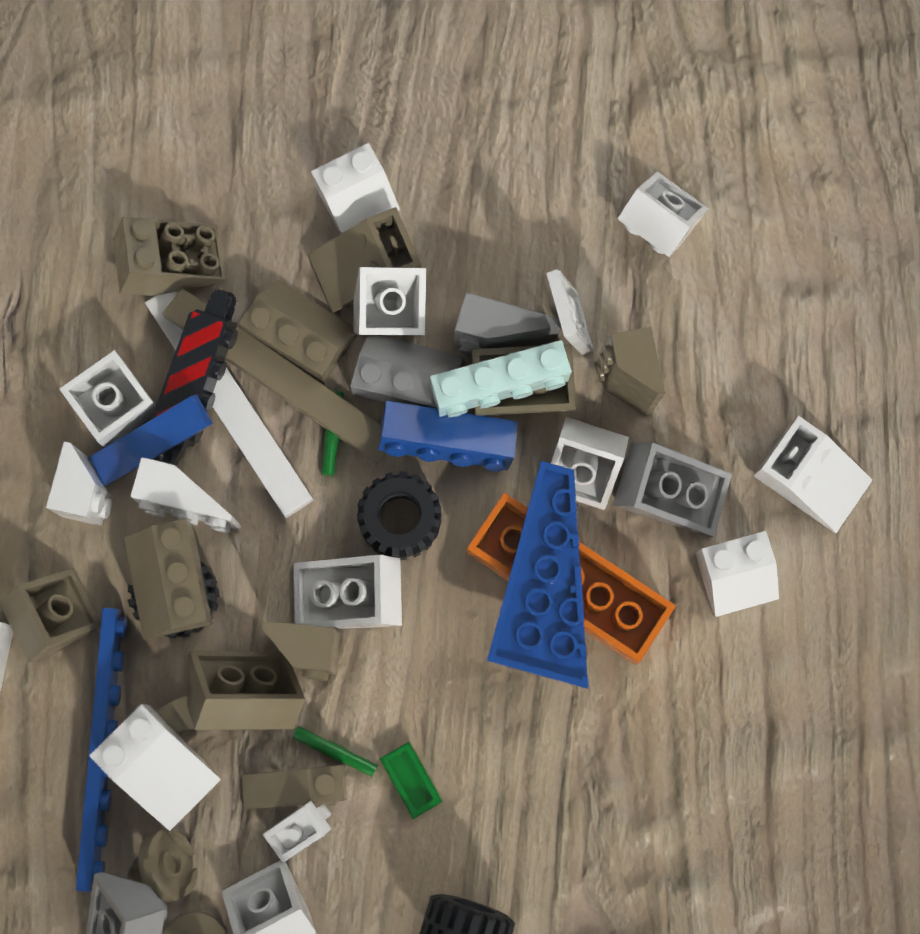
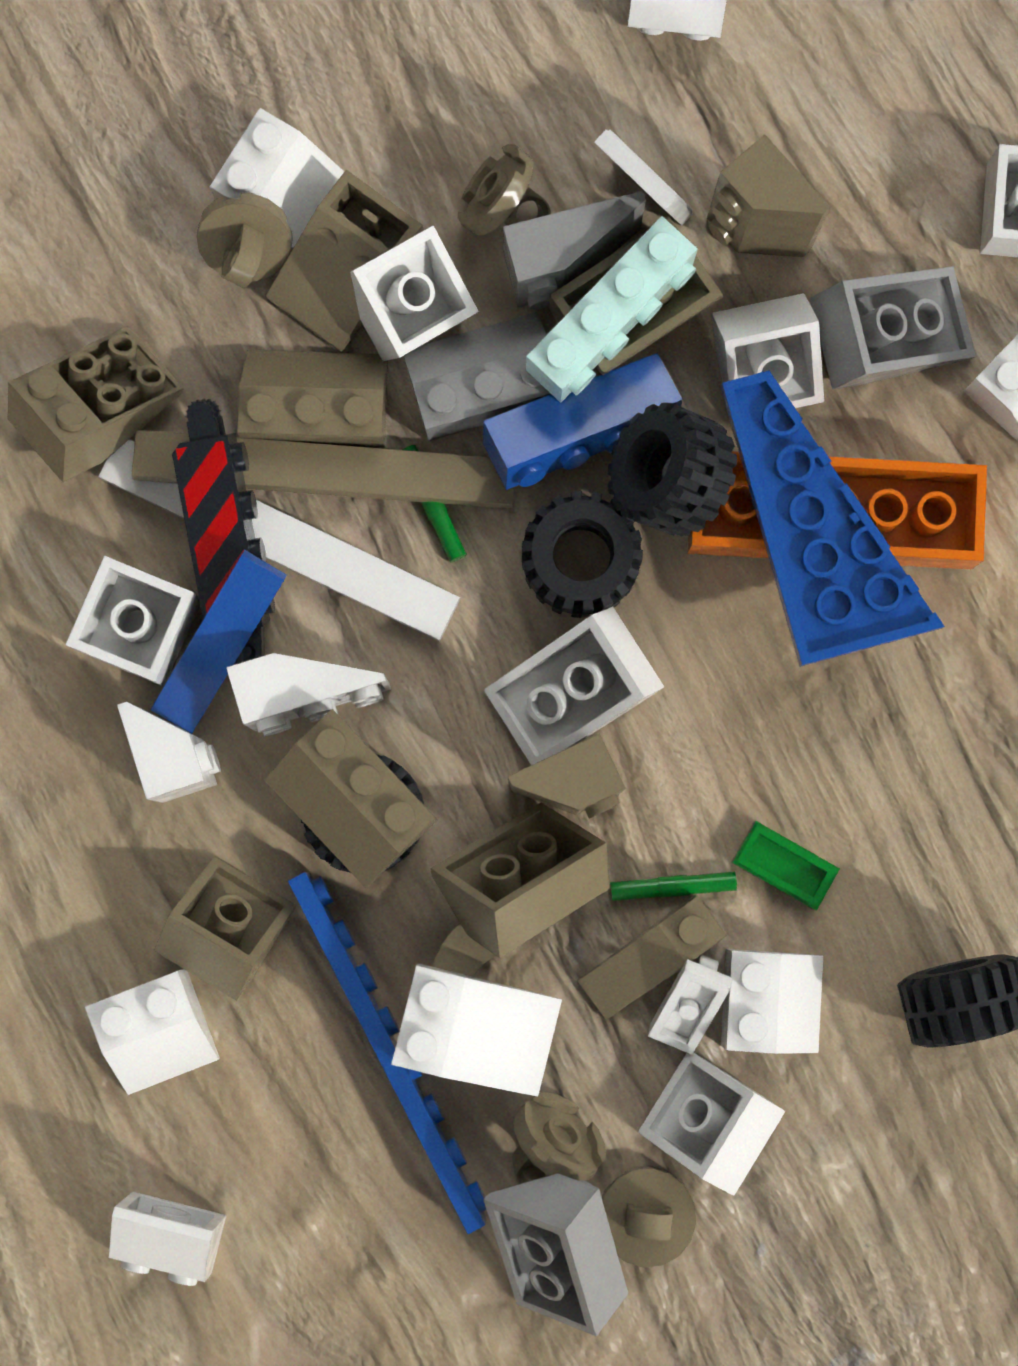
camera: 25 degrees left, 5 degrees up
none -> dark tan tile [197,193,293,288]
none -> dark tan tile [458,144,551,236]
none -> black tyre [607,402,737,536]
none -> white slope [721,949,823,1054]

